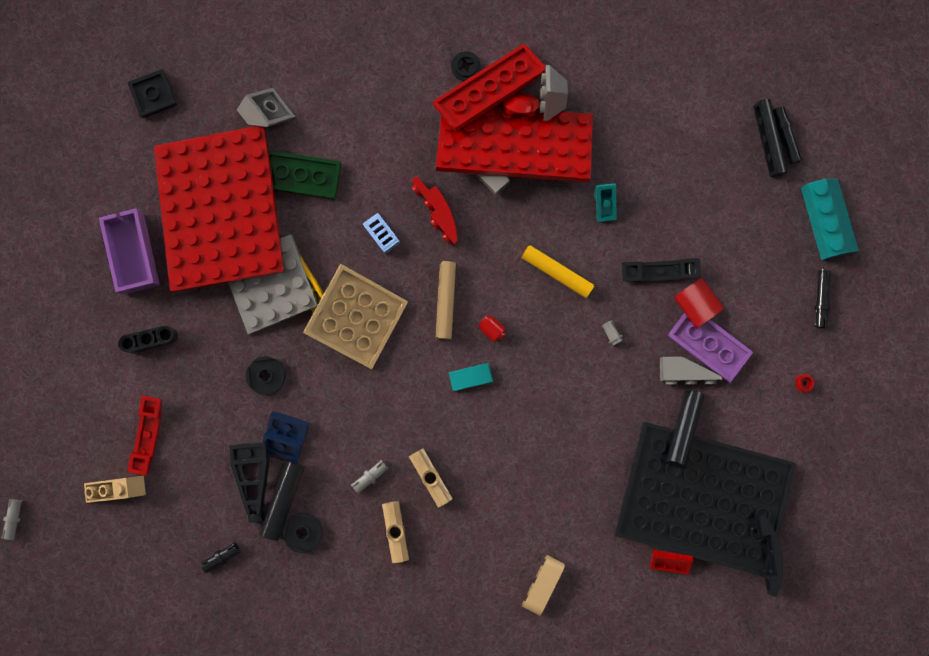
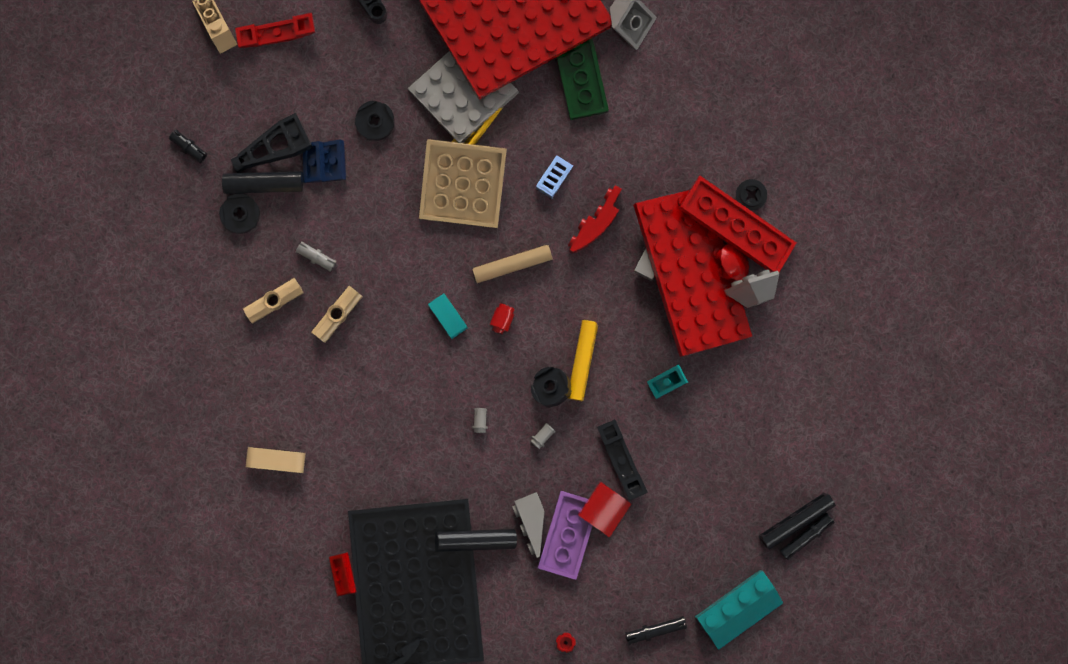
camera: 60 degrees right, 0 degrees up
none -> light grey pin [472,408,488,433]
none -> black plate [531,367,572,408]

